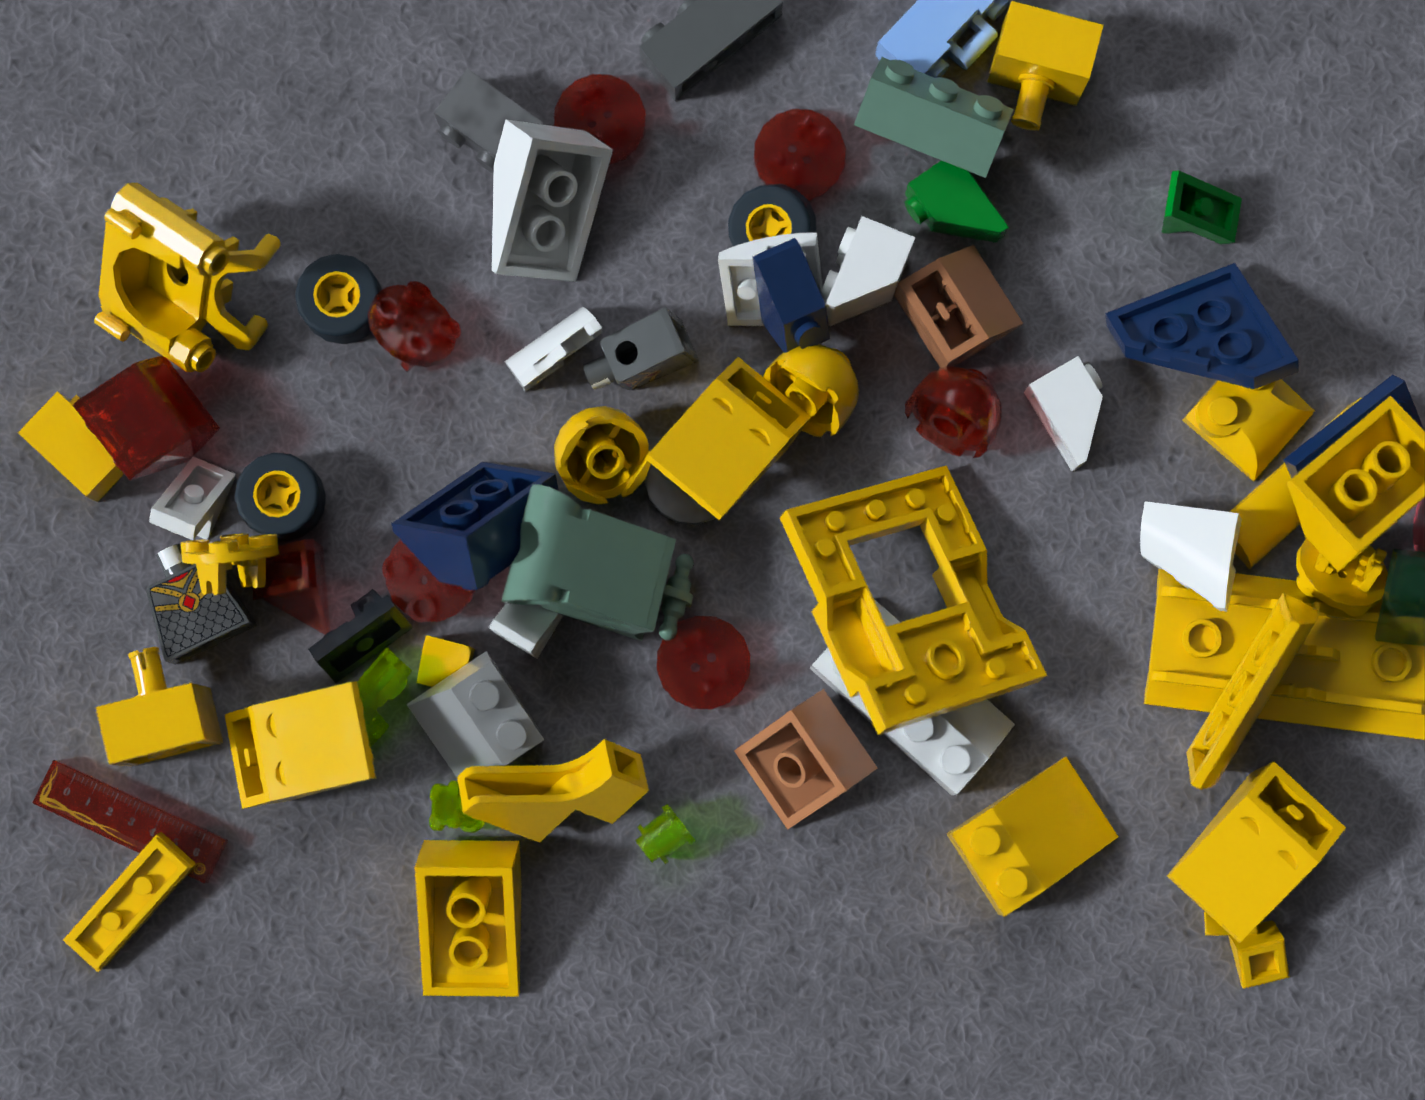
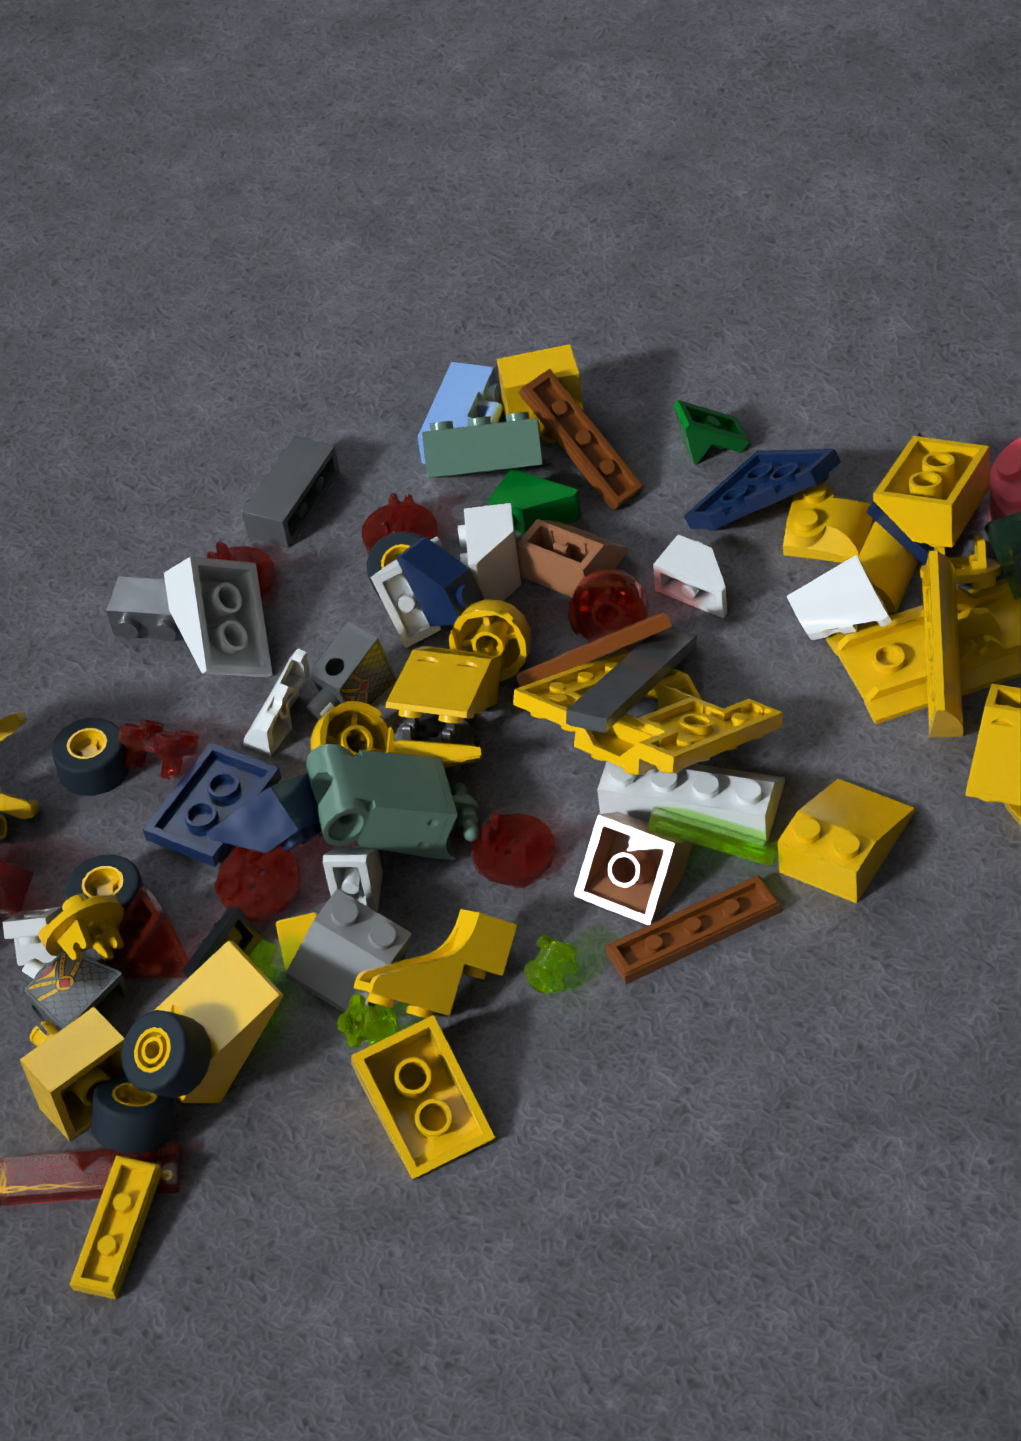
camera: 20 degrees left, 35 degrees down
none -> black wheel [91,1075,175,1154]
none -> black wheel [121,1010,212,1098]
none -> dark blue plate [143,742,282,867]
none -> yellow slope [393,740,483,768]
none -> dark orange tile [516,612,673,687]
none -> dark orange tile [518,369,645,511]
none -> dark grey tile [566,629,697,733]
none -> dark orange tile [605,875,781,984]
none -> clear neon green tile [647,806,778,866]

